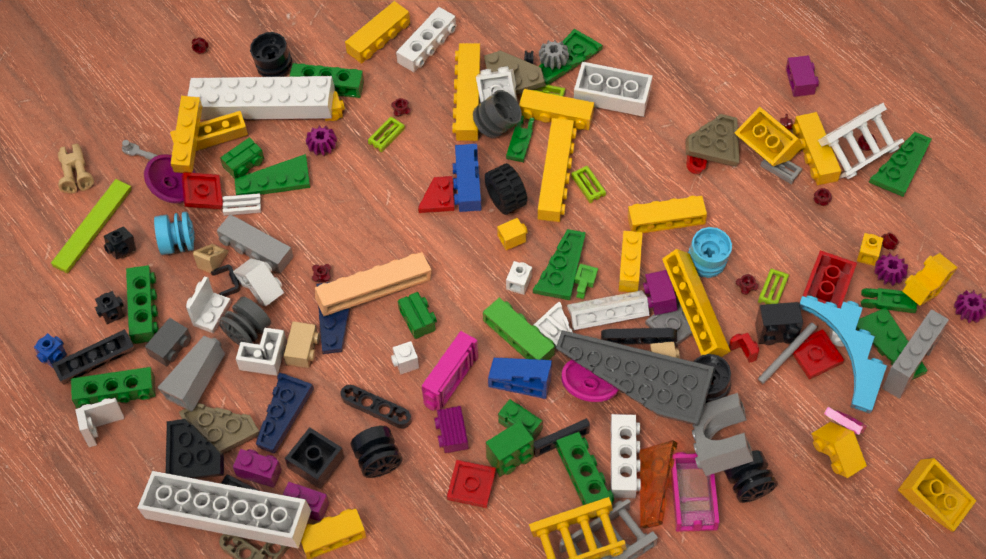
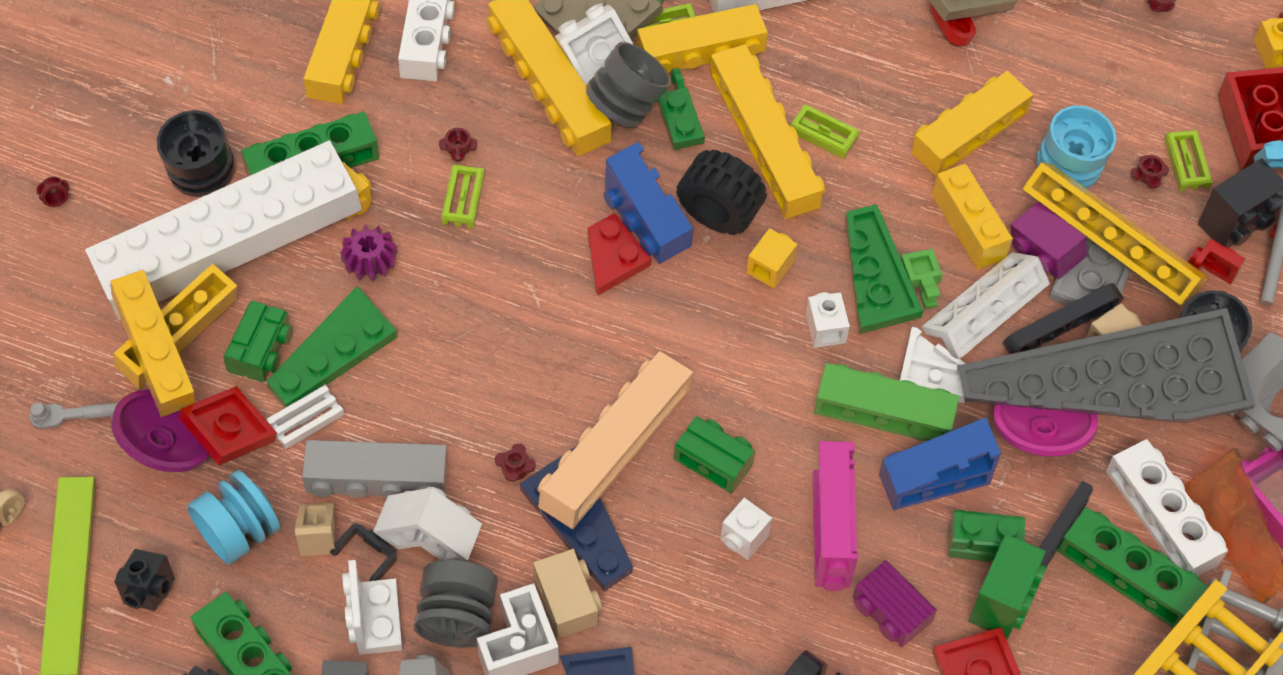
camera: 35 degrees left, 0 degrees up
black beam [340,385,411,429] -> none

